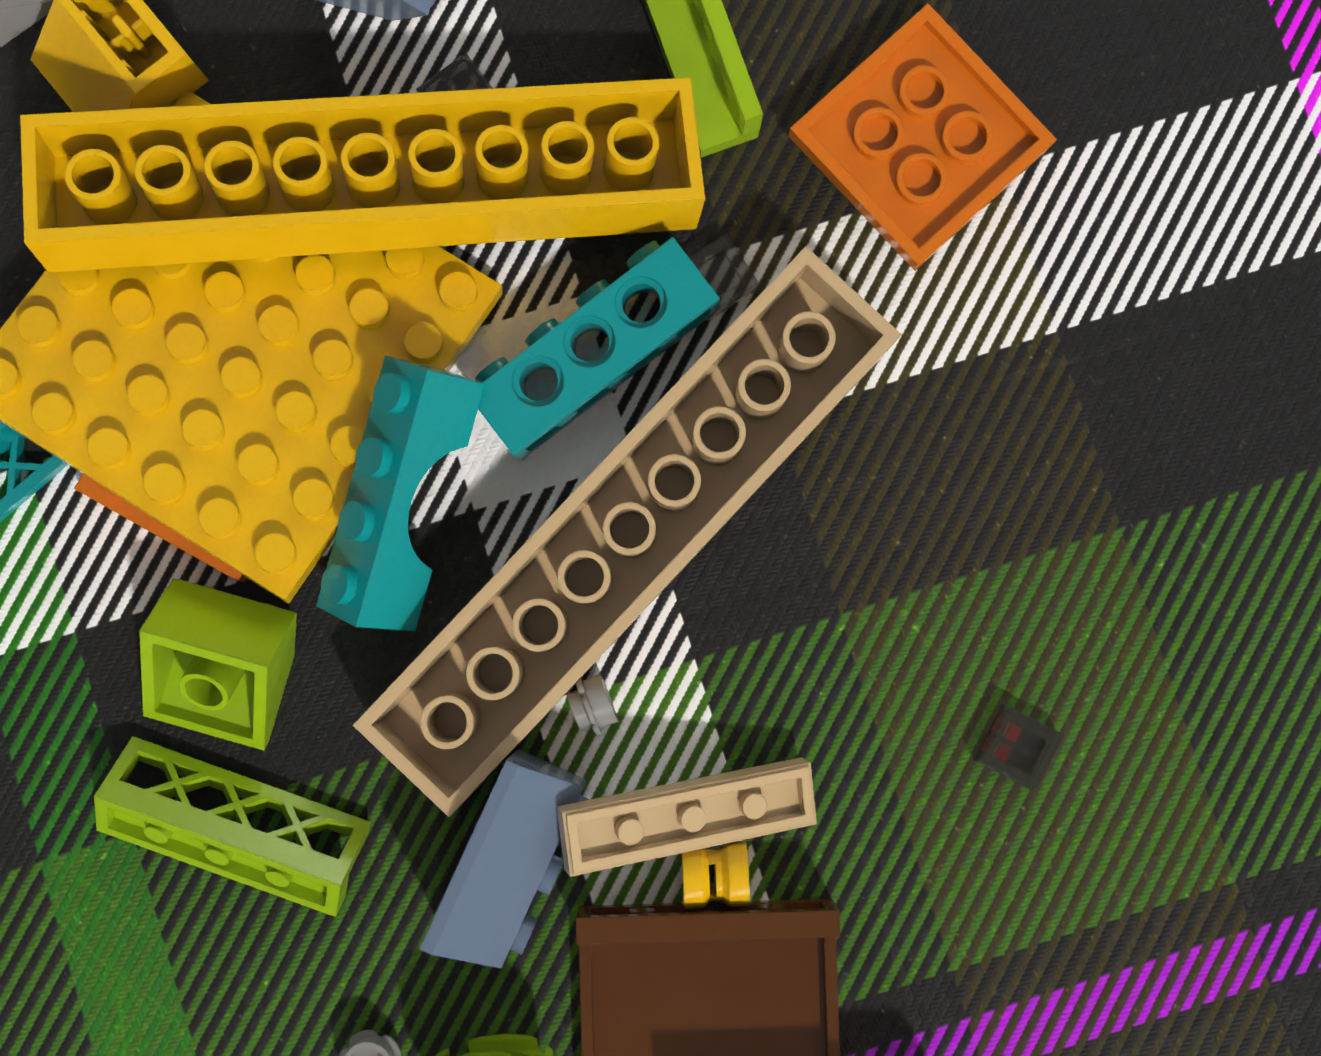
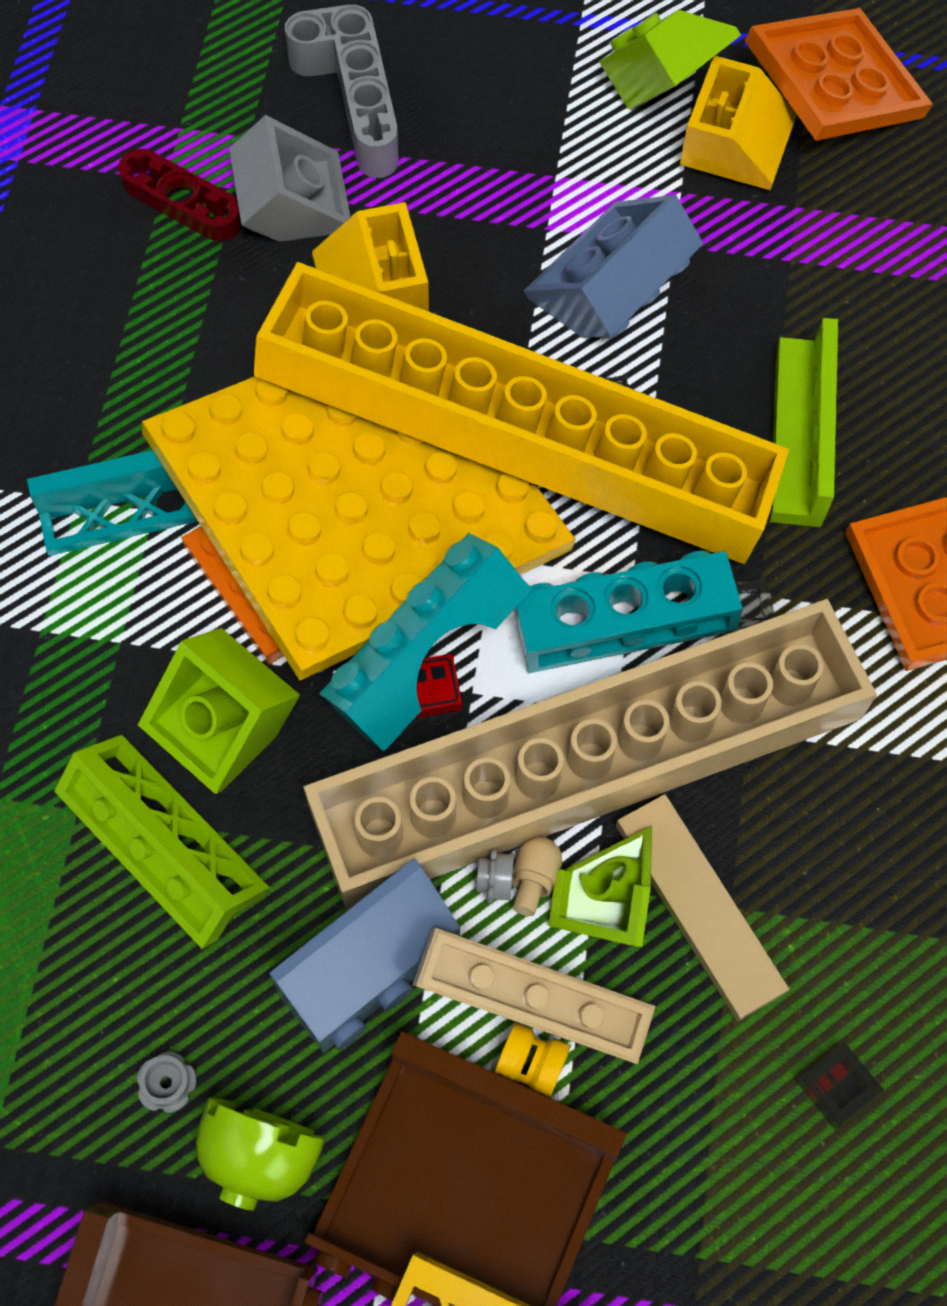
camera: 25 degrees right, 20 degrees down
none -> red tile [415,654,462,718]
none -> tan cylinder [512,837,562,916]
none -> lime slope [548,825,652,947]
none -> tan tile [616,794,790,1022]

